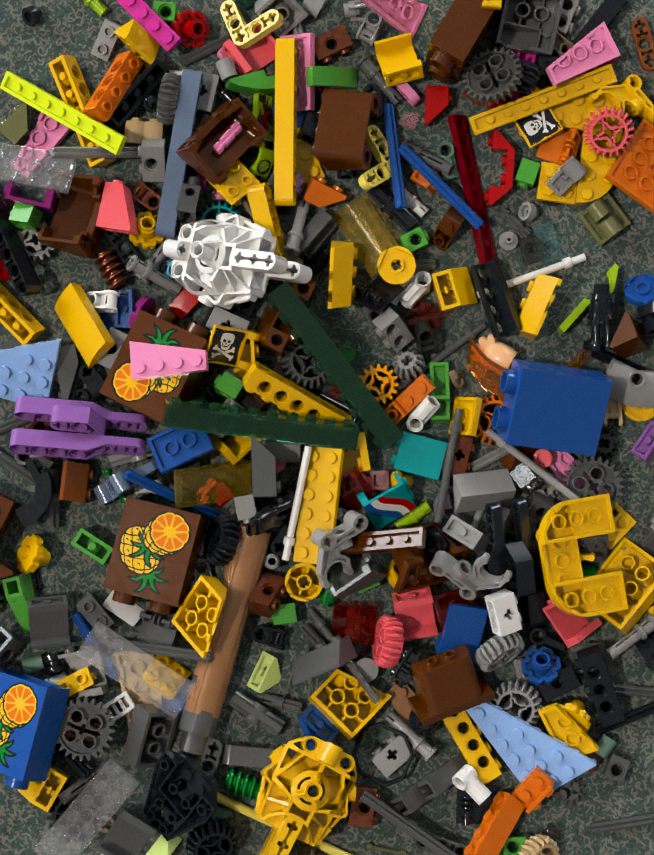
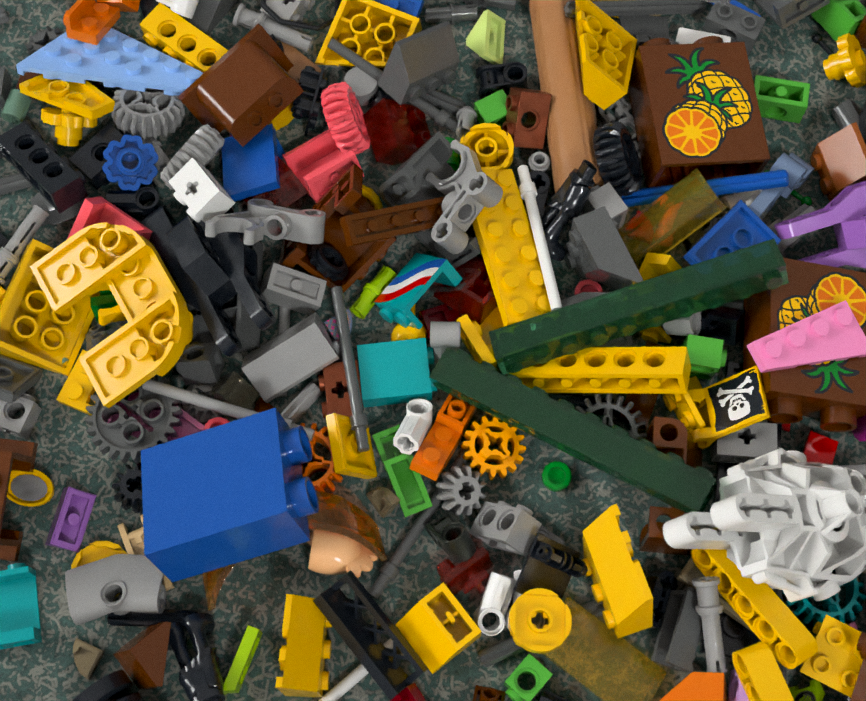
camera: 160 degrees right, 15 degrees down
none -> light grey piece [430,321,461,371]
none -> light grey pin [455,106,477,139]

